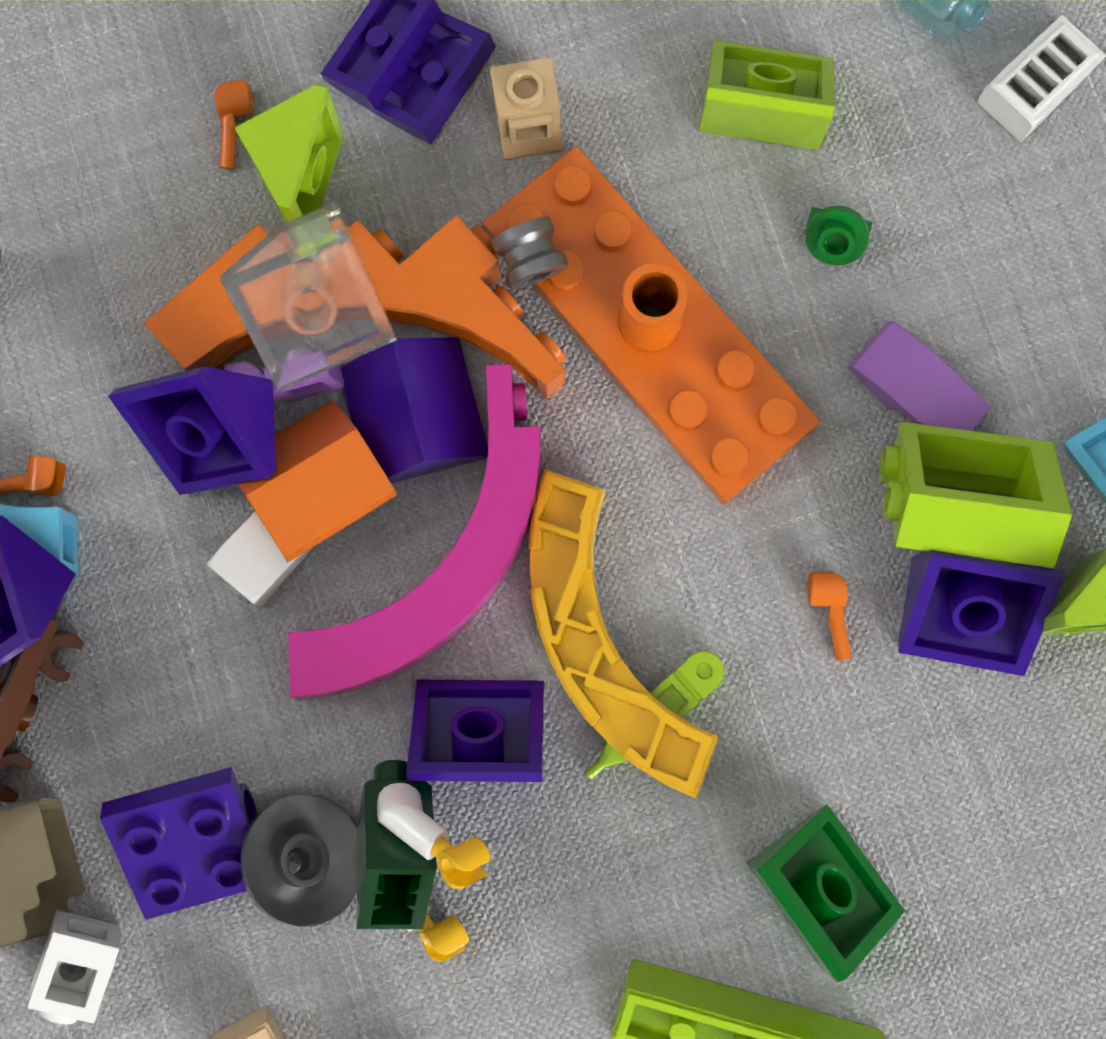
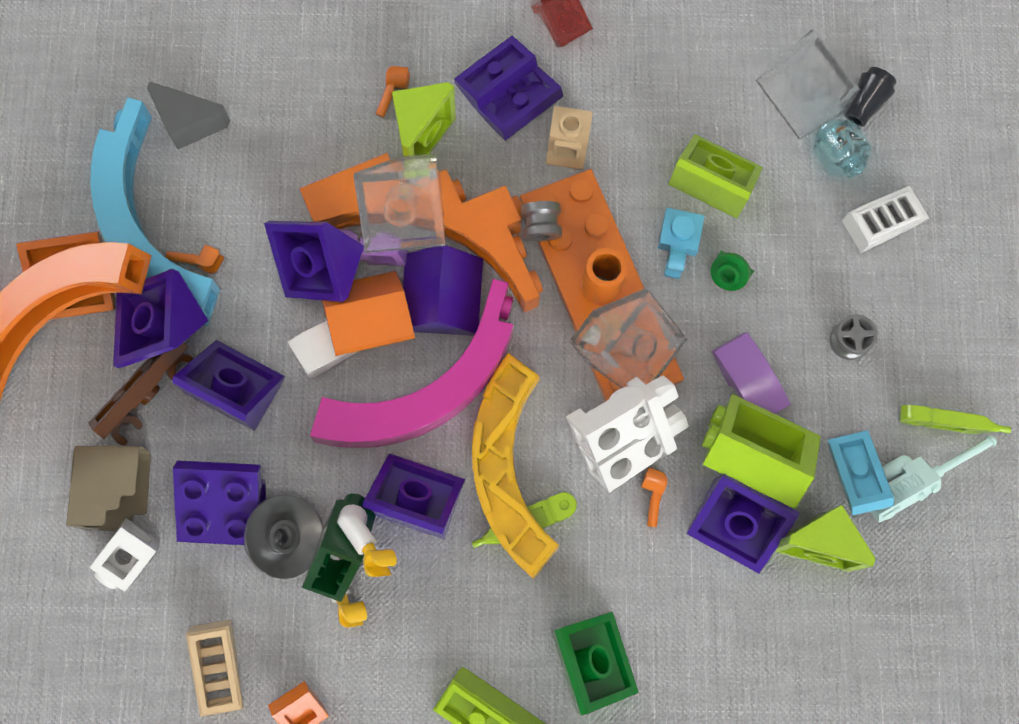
camera: 10 degrees right, 5 degrees down
none -> dark purple slope [172,340,285,431]
none -> white hips [566,375,689,493]
none -> clear slope [569,289,688,389]
none -> medium azure plate [658,208,705,279]
none -> flat silver wheel [829,314,877,360]

